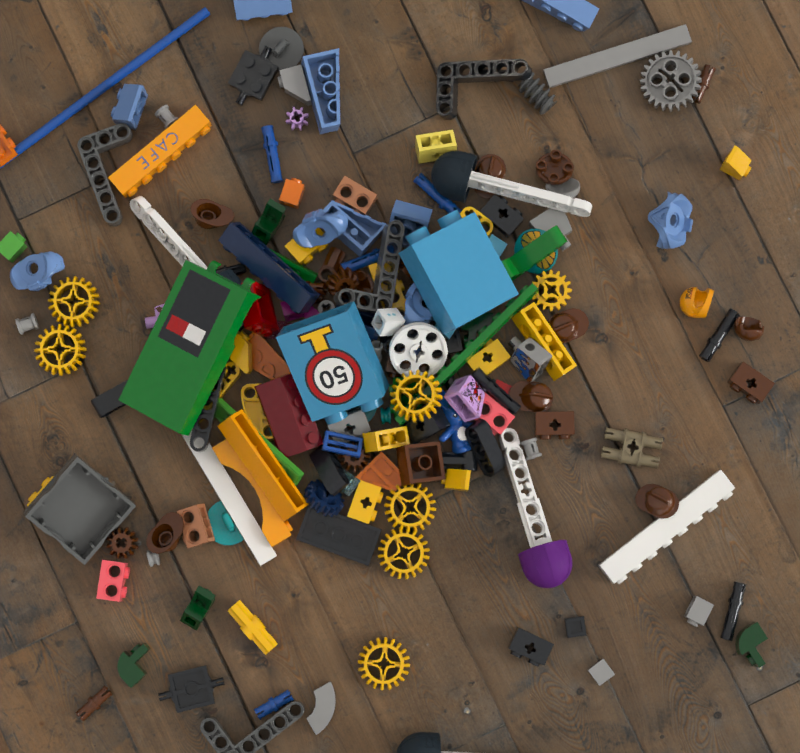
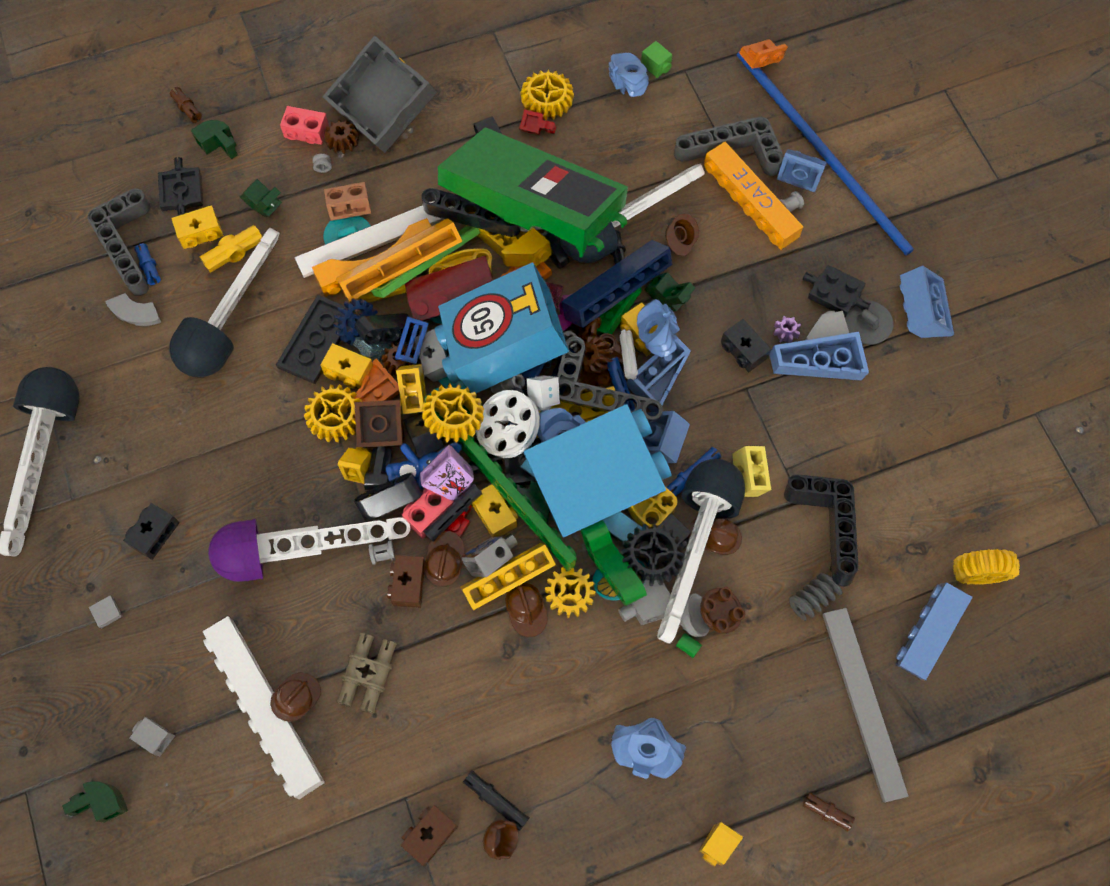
camera: 95 degrees right, 15 degrees down
light grey bush [15,313,39,335] -> none
yellow gear [48,276,100,328] -> none
reddish brown piece [146,512,184,554] -> none
red window [241,282,279,337] -> none
blue pin [261,125,283,183] -> none
orange brick [279,178,305,209] -> none
nougat brick [333,176,377,216] -> none
yellow gear [358,637,410,690] -> none
yellow gear [378,527,430,579] -> none
black tile [564,616,587,638] -> none
light grey gear [640,50,702,112] -> none
light orange helmet [679,287,714,318] -> none
black pin [720,581,746,641] -> none
none -> black piece [169,228,280,378]
none -> yellow brick [171,205,223,249]
none -> red plate [519,109,557,135]
none -> white axle [620,329,638,380]
none -> black gear [621,523,685,586]
none -> green hinge [676,633,702,658]
none -> black brick [721,319,772,373]

